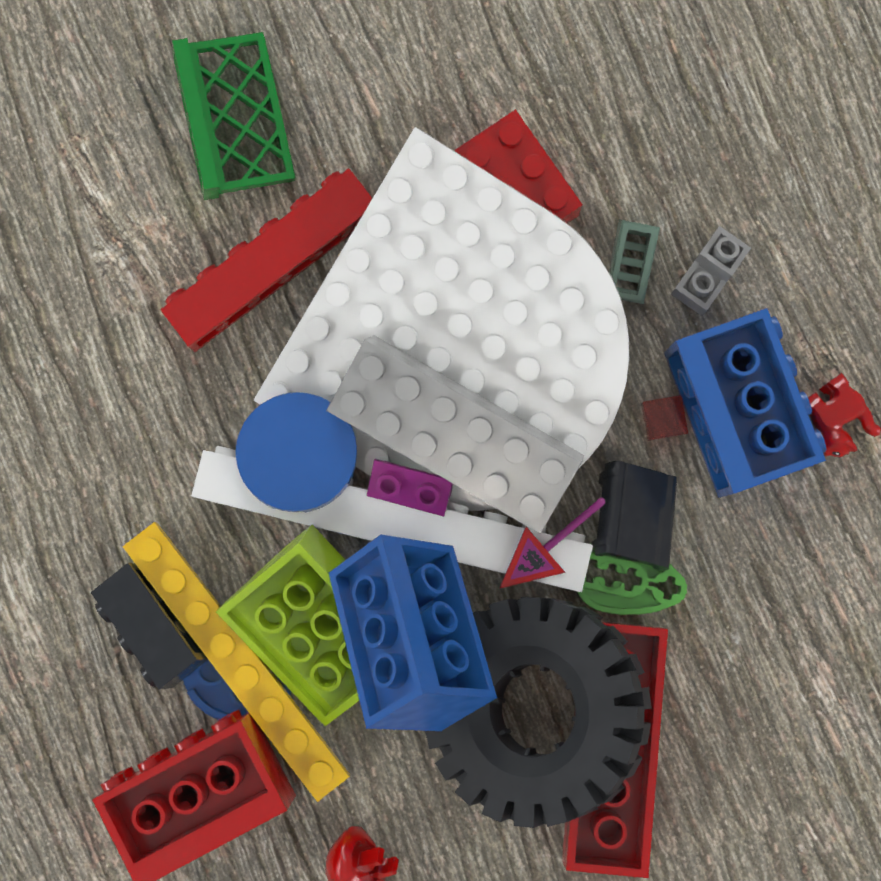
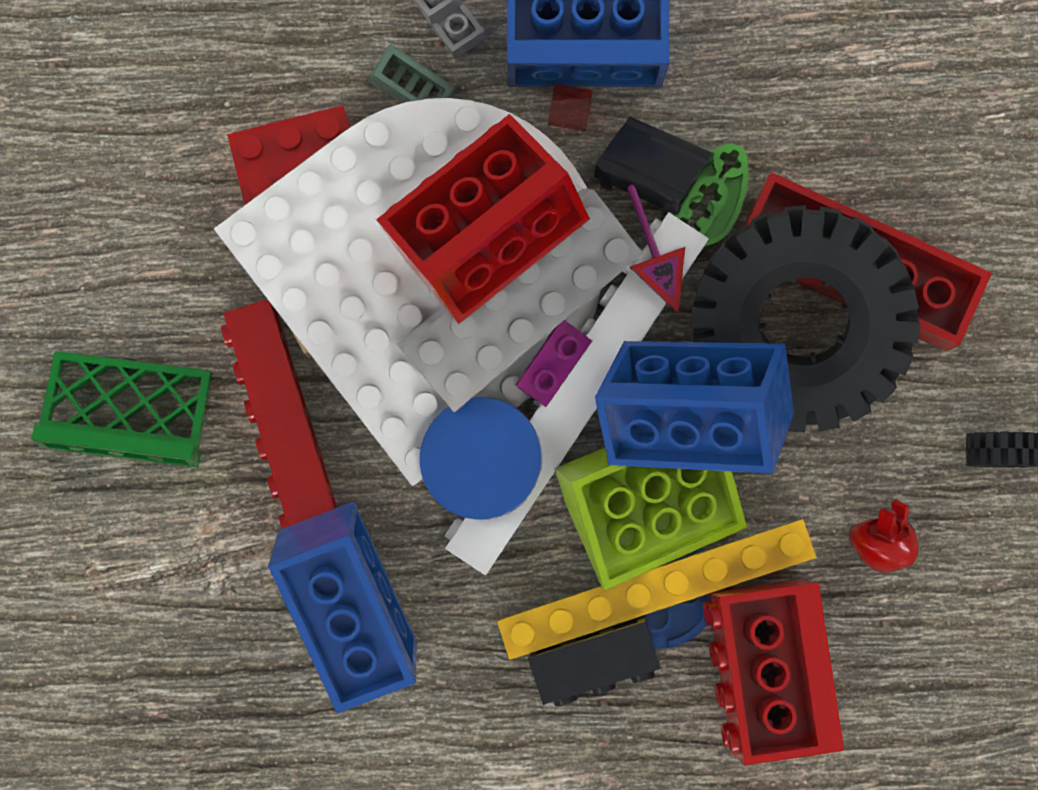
camera: 70 degrees left, 0 degrees up
none -> blue brick [268,501,417,713]
none -> red brick [376,114,590,324]

